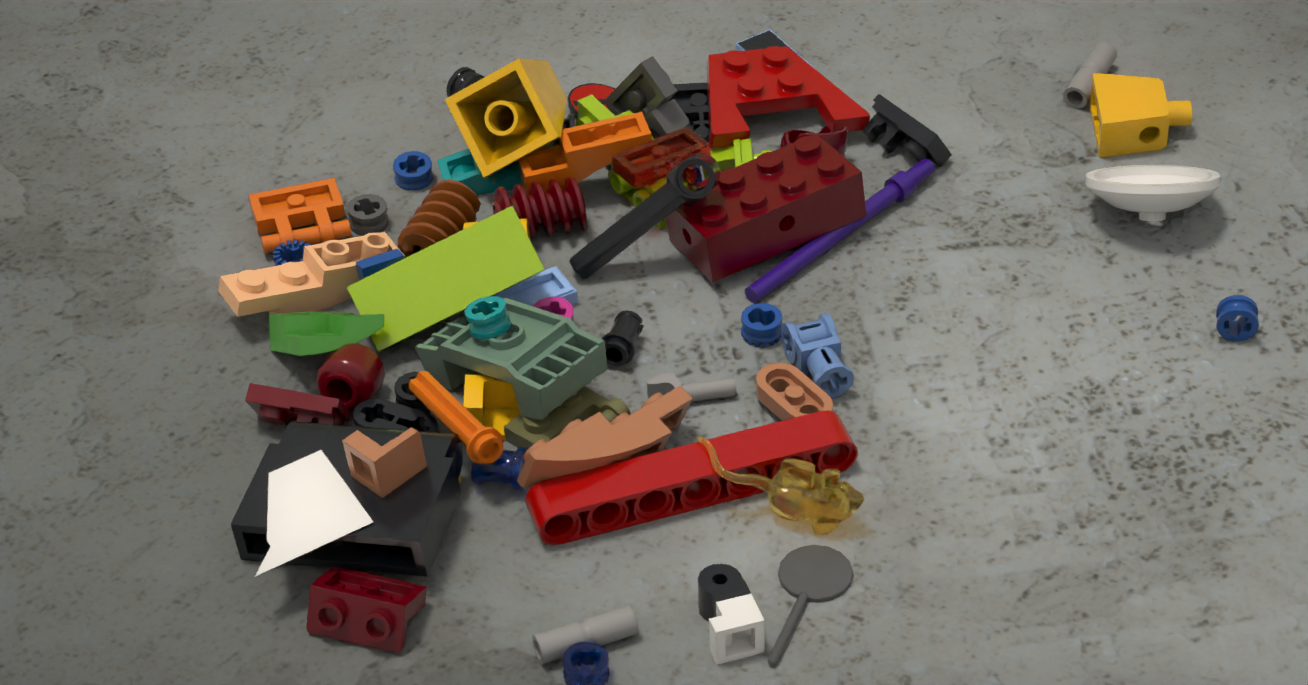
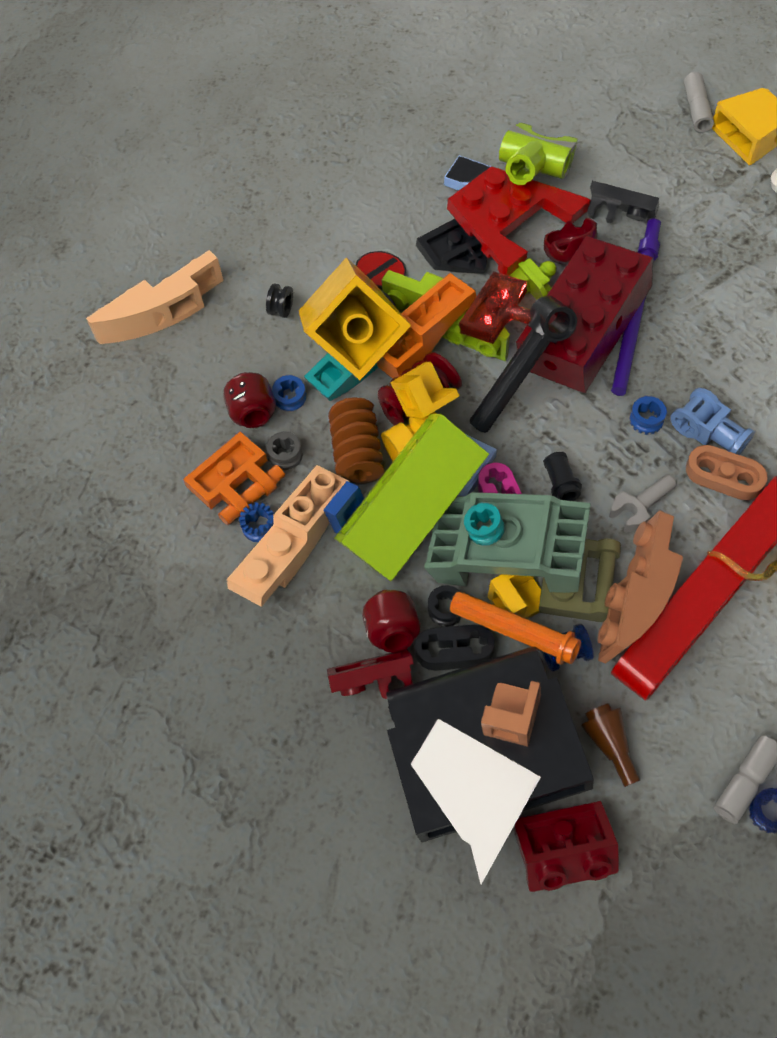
camera: 25 degrees left, 20 degrees up
bright green slope [269,311,384,356] -> none
dark grey plate [604,56,690,150] -> none
none -> light nougat slope [86,250,224,344]
none -> dark red head [223,372,276,428]
none -> yellow panel [390,362,460,418]
none -> lime connector [499,123,578,185]
none -> reddish brown cone [581,703,640,787]

